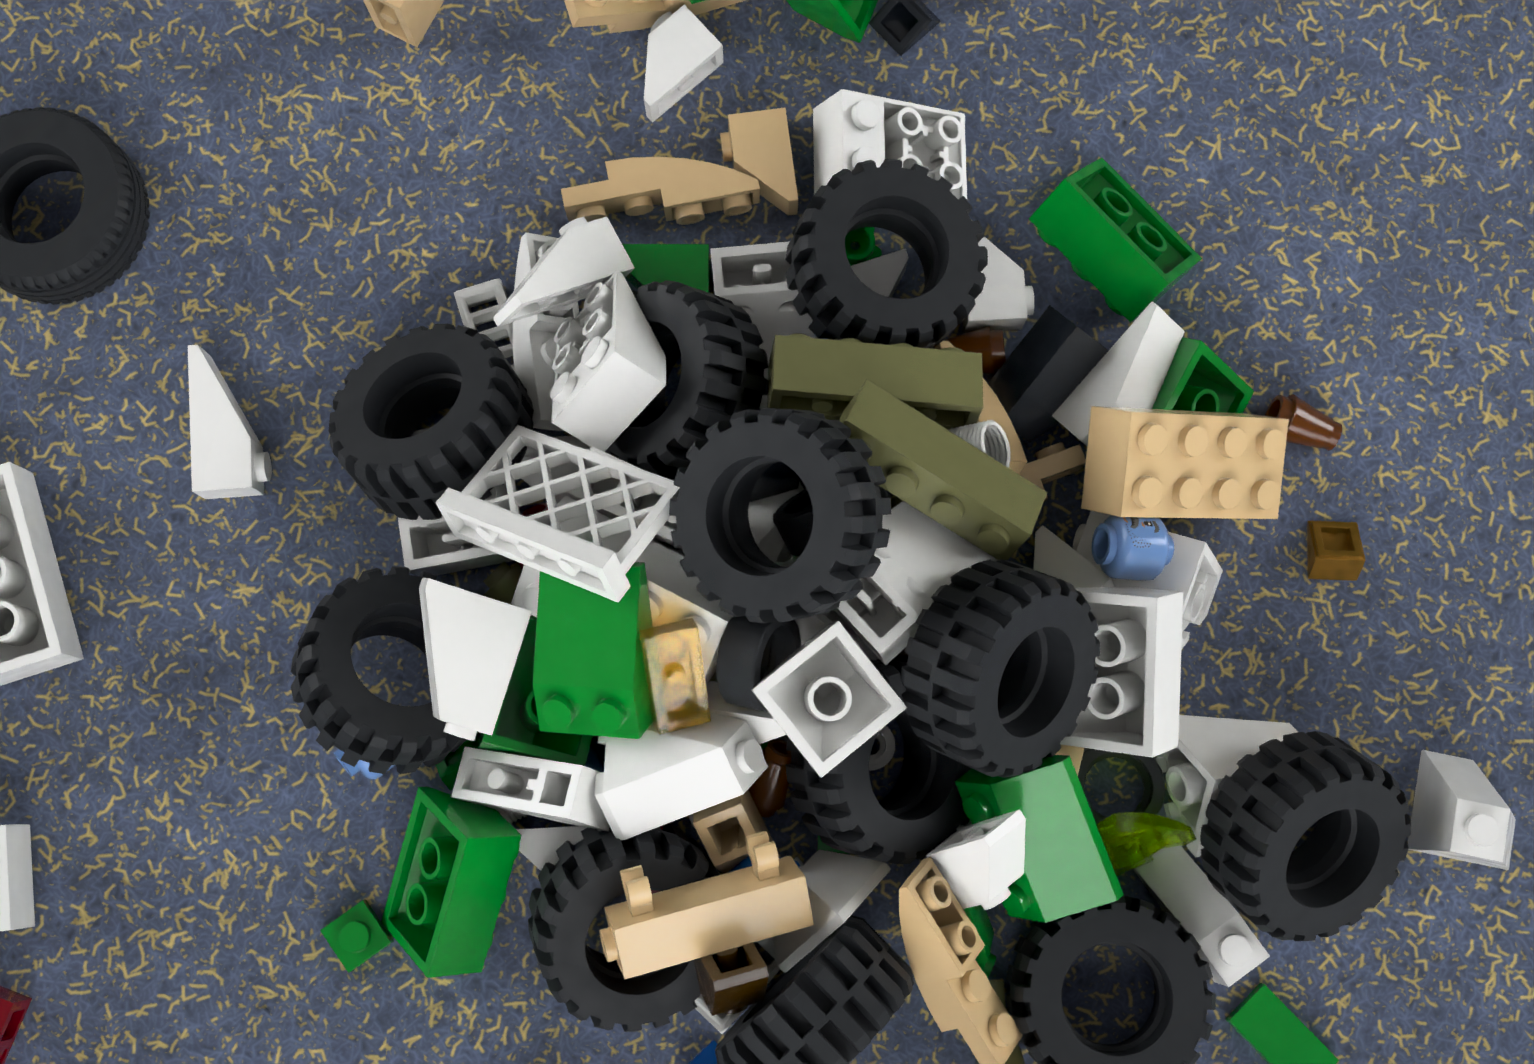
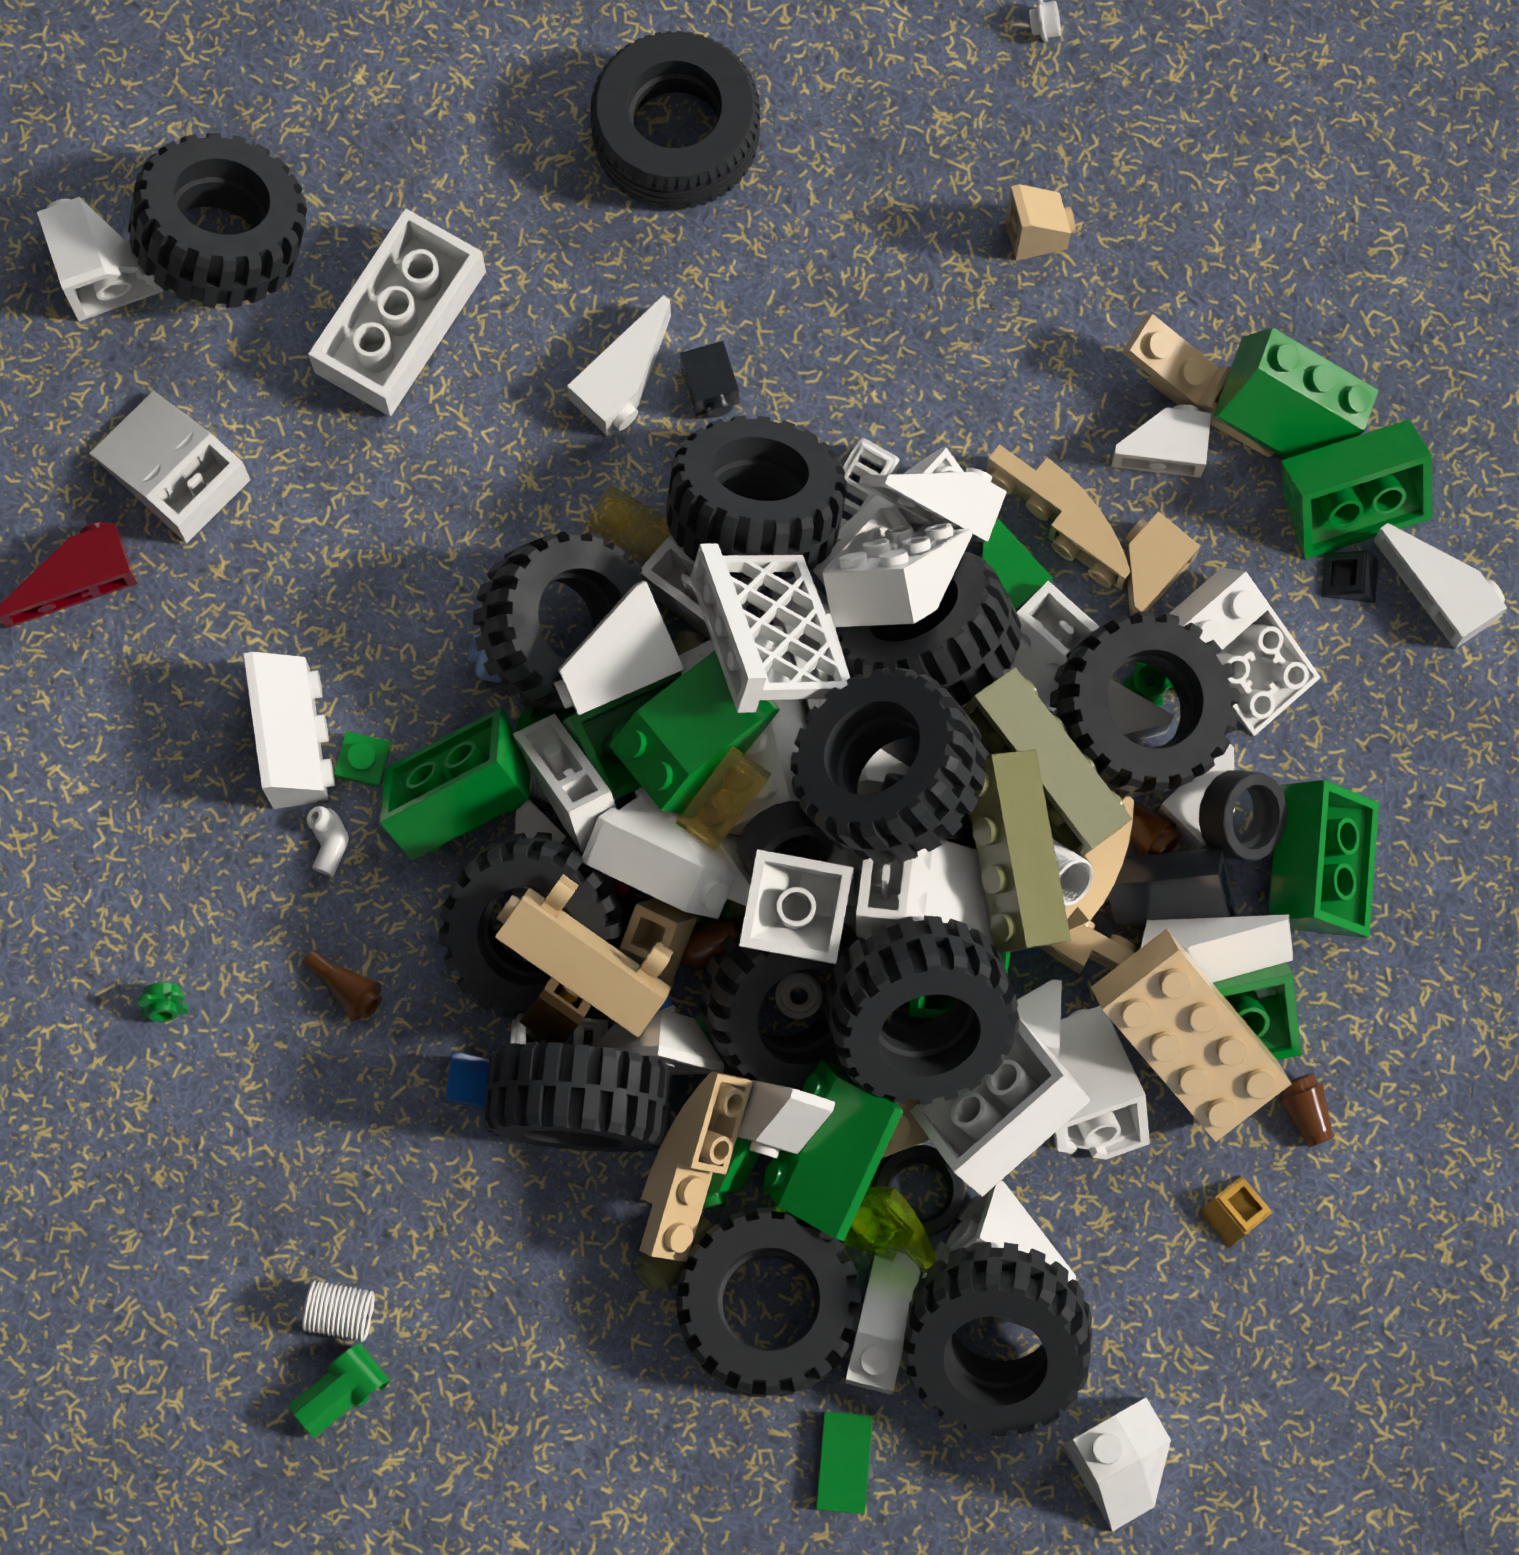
camera: 50 degrees right, 5 degrees down
medium blue head [1092,515,1174,581] -> none
none -> white slope [243,652,335,809]
none -> white arm [307,806,349,877]
none -> clear yellow plate [586,485,671,561]
none -> black brick [680,341,739,418]
none -> black tyre [1199,770,1287,861]

